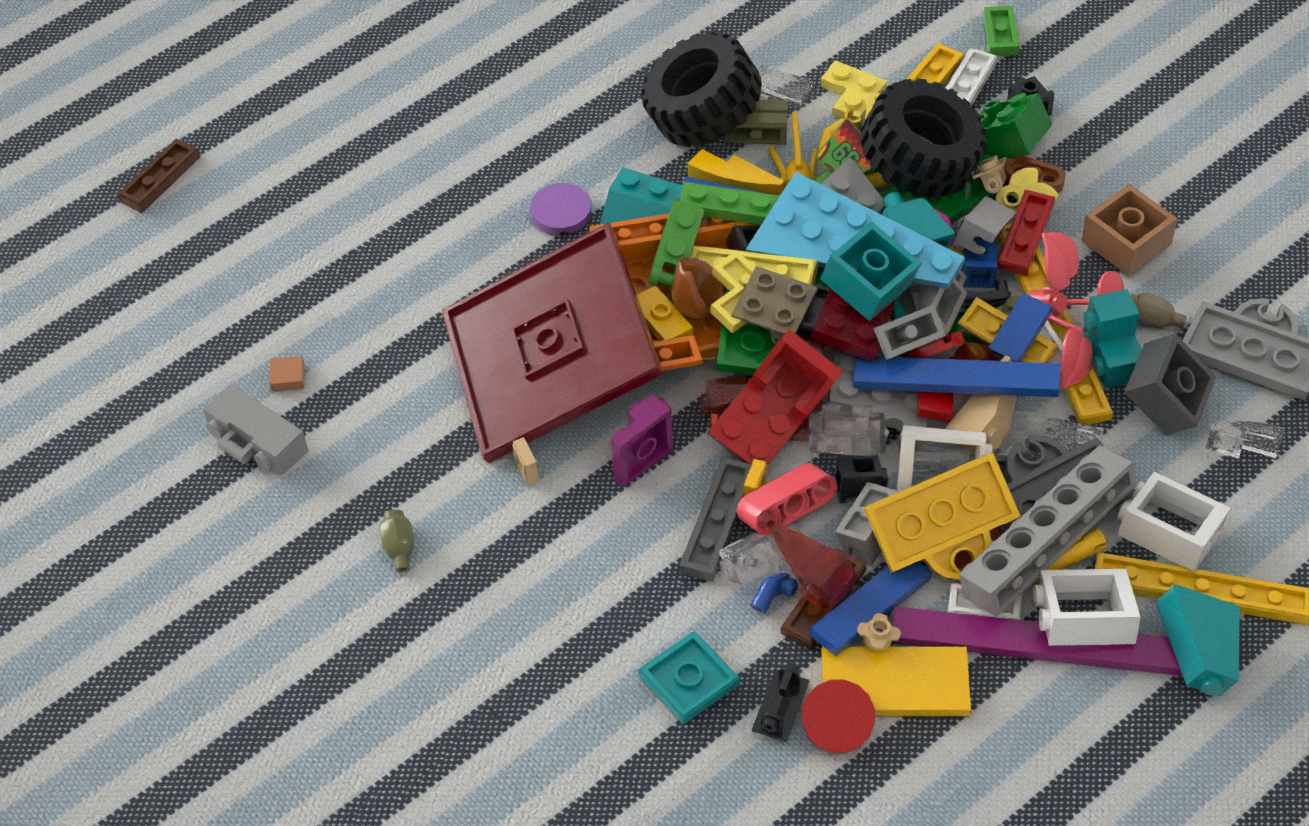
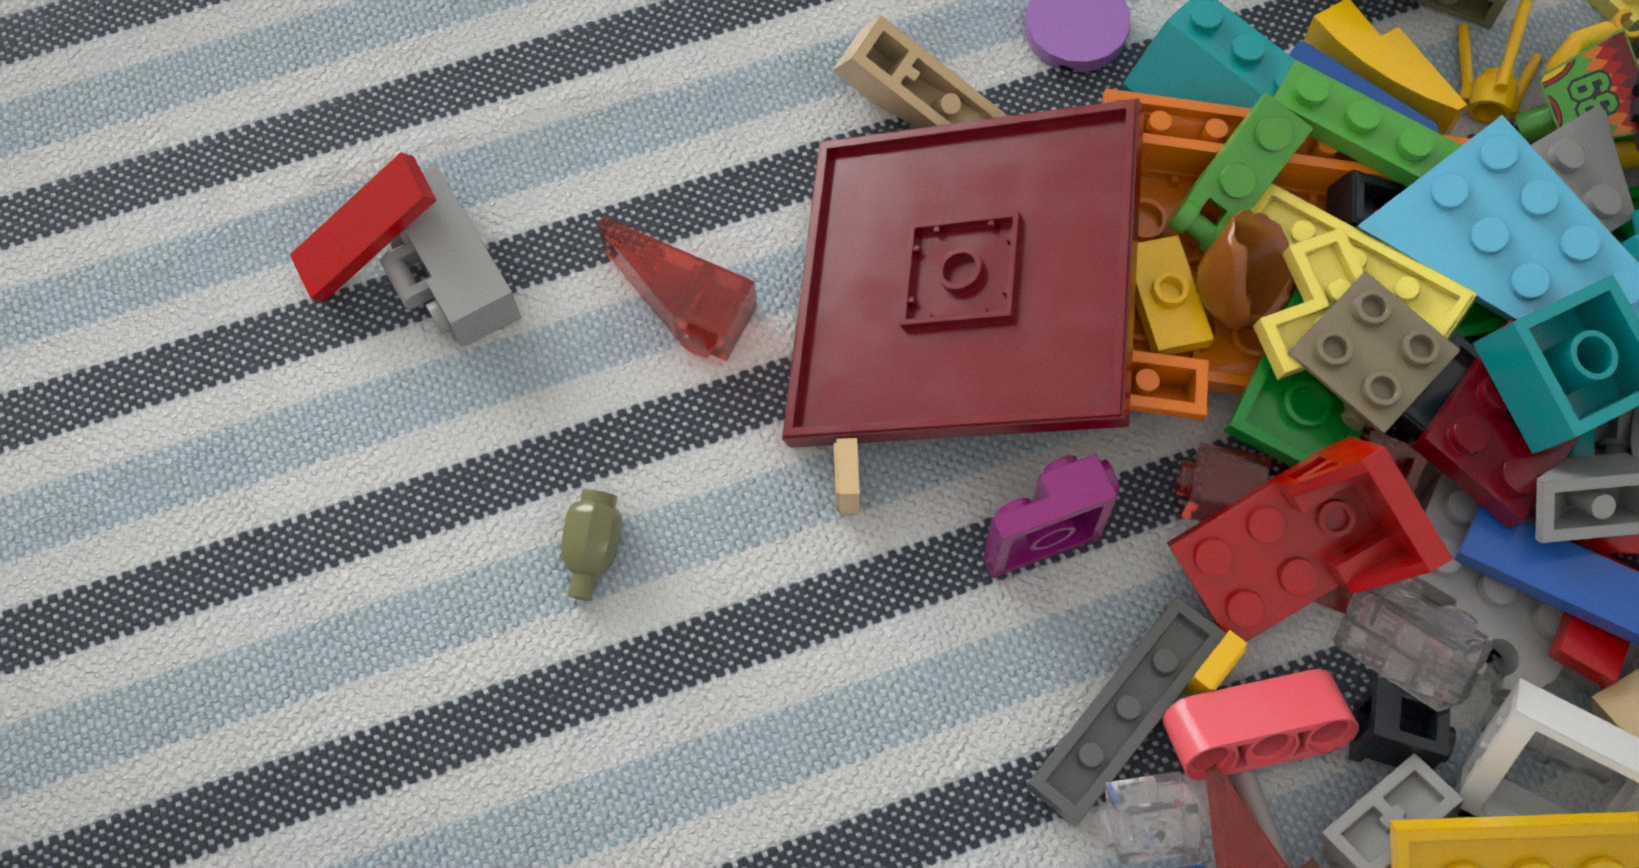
camera: 20 degrees right, 15 degrees up
nougat tile [270,356,304,391] -> none
none -> red tile [290,152,437,302]
none -> clear red slope [598,217,757,361]
none -> tan slope [832,15,1007,128]

